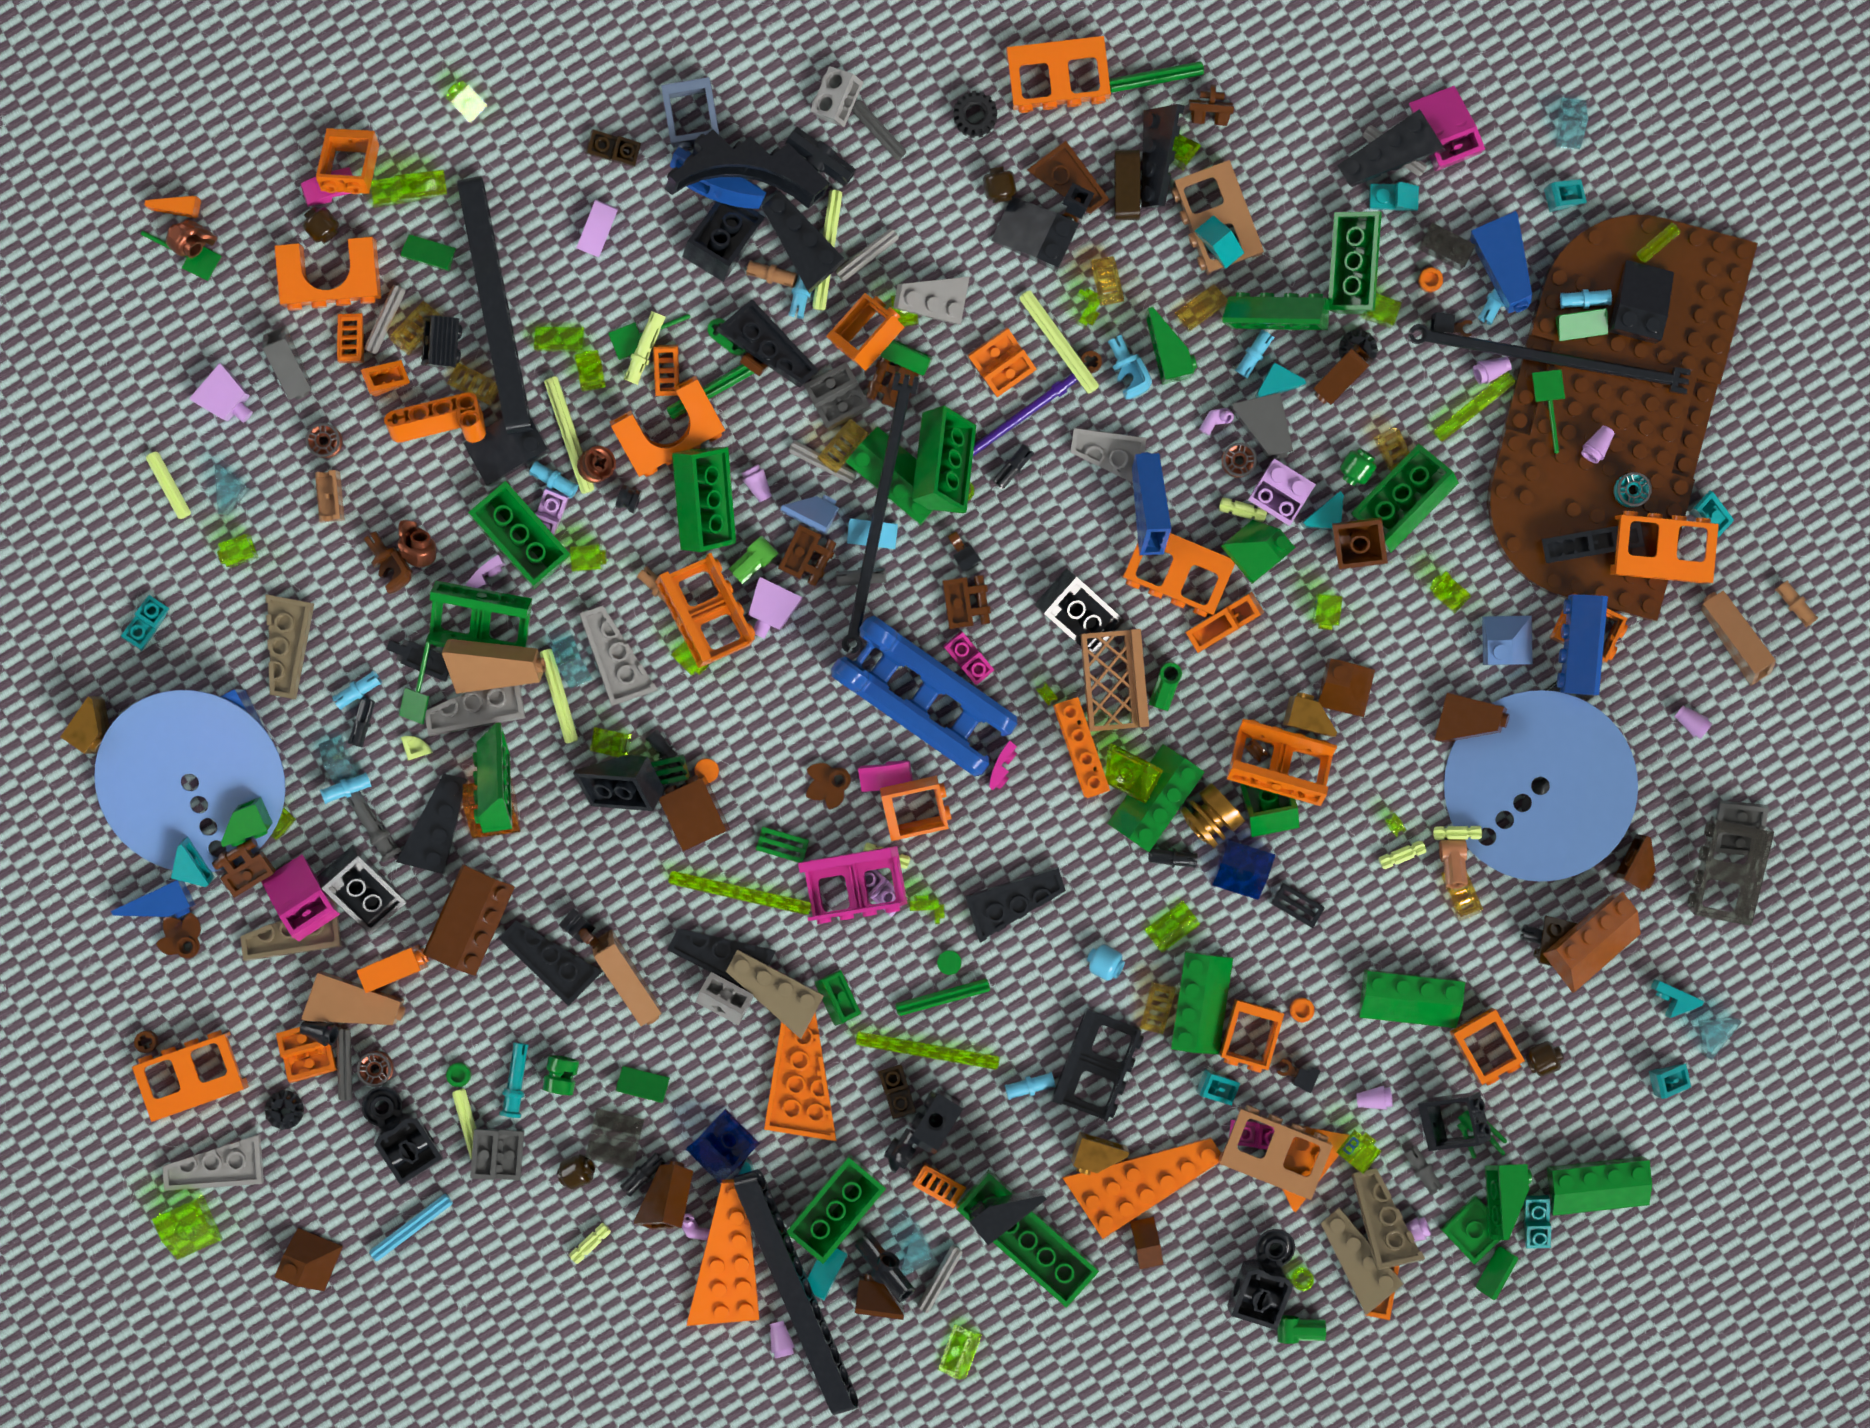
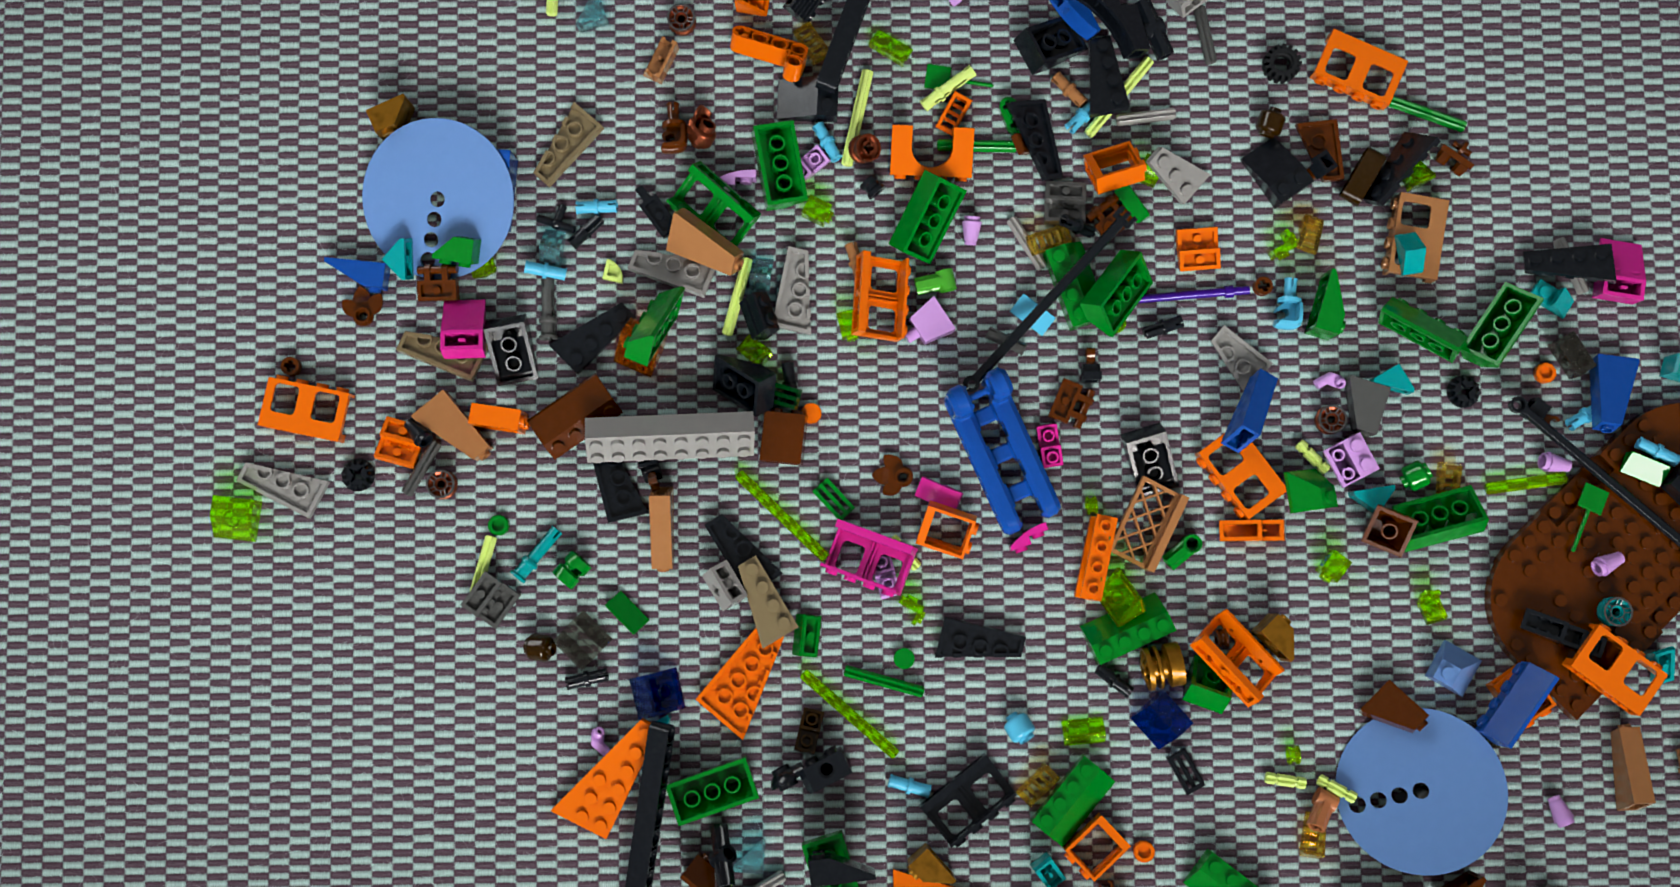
camera: 30 degrees right, 5 degrees down
teal slope [121,595,169,651] -> none
clear neon green brick [217,534,259,568] -> none
reddish brown slope [274,1227,343,1291] -> none
black brick [362,1087,443,1185] -> none
medium azure axle [369,1194,453,1261] -> none
green piece [399,641,430,724] -> none
yellowish green axle [569,1223,611,1264] -> none
clear neon green bracket [574,350,606,392] -> none
reddish brown slope [634,1161,693,1230] -> none
lavender cone [770,1321,795,1358] -> none
reddish brown plate [778,524,837,587] -> none
medium blue slope [780,495,839,535] -> none
teal slope [808,1248,847,1301] -> none
orange slope [912,1162,966,1209] -> none
yellowish green axle [1019,290,1099,394] -> none
clear yellow slope [1175,284,1228,332] -> none
medium azure pin [1235,329,1275,379] -> none
reddish brown slope [1313,343,1373,405] -> none
reddish brown slope [1317,658,1375,717] -> none
clear neon green brick [1363,293,1402,328] -> none
none -> black piece [536,204,576,233]
none -> light grey brick [585,411,755,463]
none -> black brick [739,292,780,340]
none -> black axle [1059,214,1096,238]

